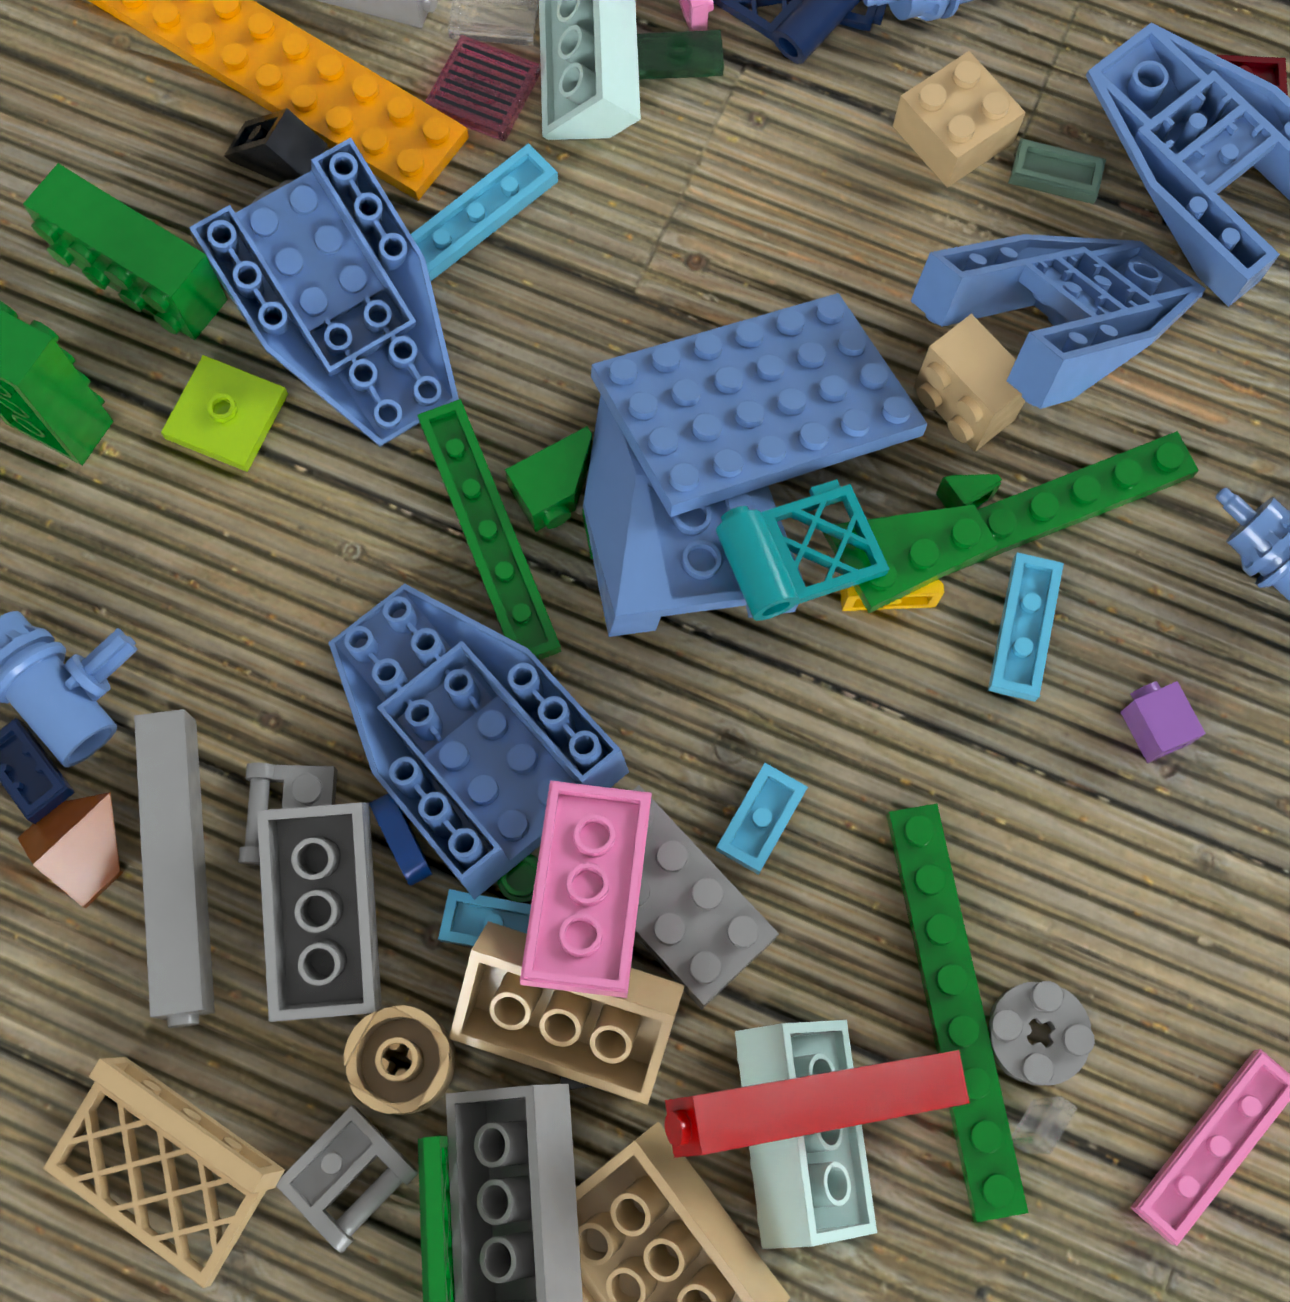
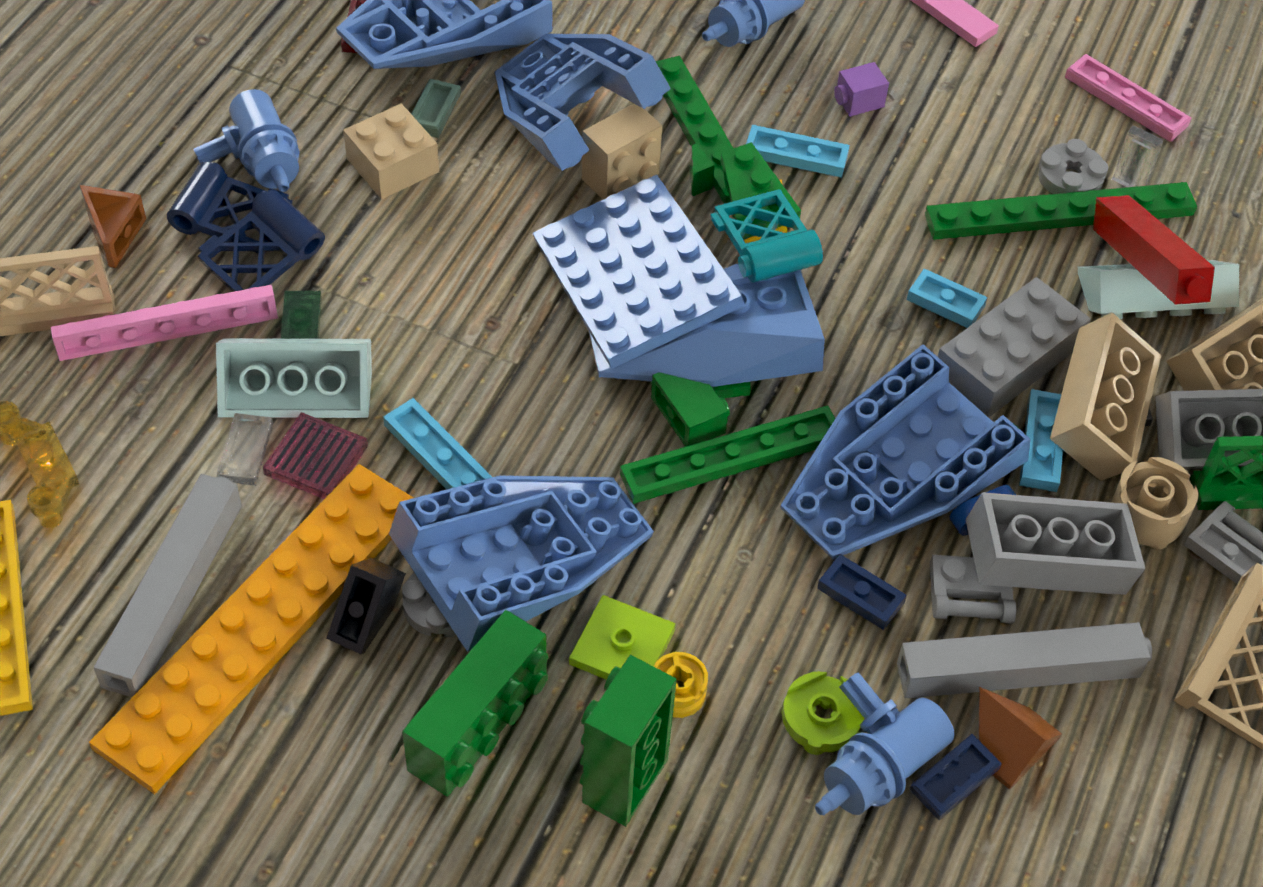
camera: 90 degrees left, 20 degrees down
bright pink tile [520,781,652,998] -> none
none -> yellow wheel [654,652,708,718]
none -> lime plate [782,671,864,755]
none -> dark blue plate [817,554,907,630]

